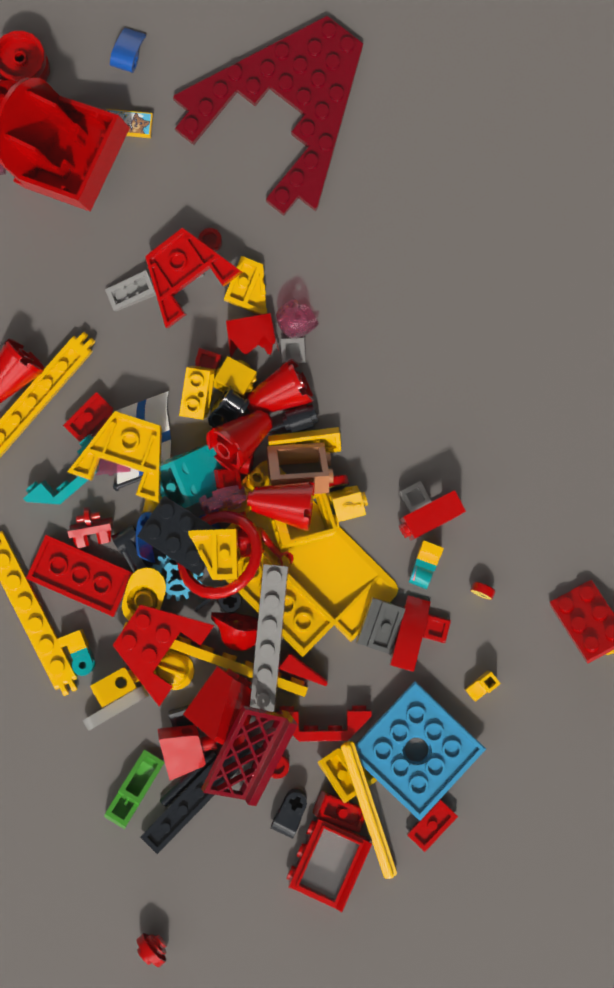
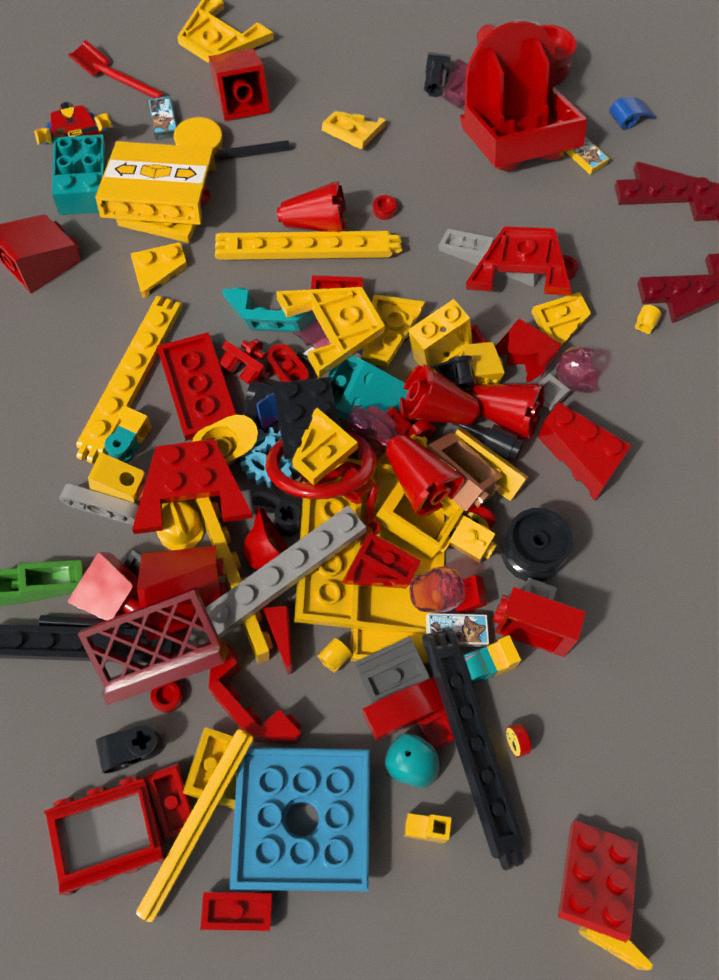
camera: 45 degrees right, 20 degrees down
none -> red plate [267,344,309,382]
none -> yellow hose [317,638,352,673]
none -> red wing [342,531,421,589]
none -> yellow wing [361,295,425,367]
none -> red tile [372,195,397,220]
none -> teal helmet [385,733,440,789]
none -> helmet [409,567,465,612]
none -> black hinge [422,629,525,871]
none -> tile [426,613,489,647]
none -> red plate [452,575,487,614]
none -> black wheel [501,508,573,582]
none -> red wedge [538,402,631,501]
none -> yellow hose [634,305,662,334]

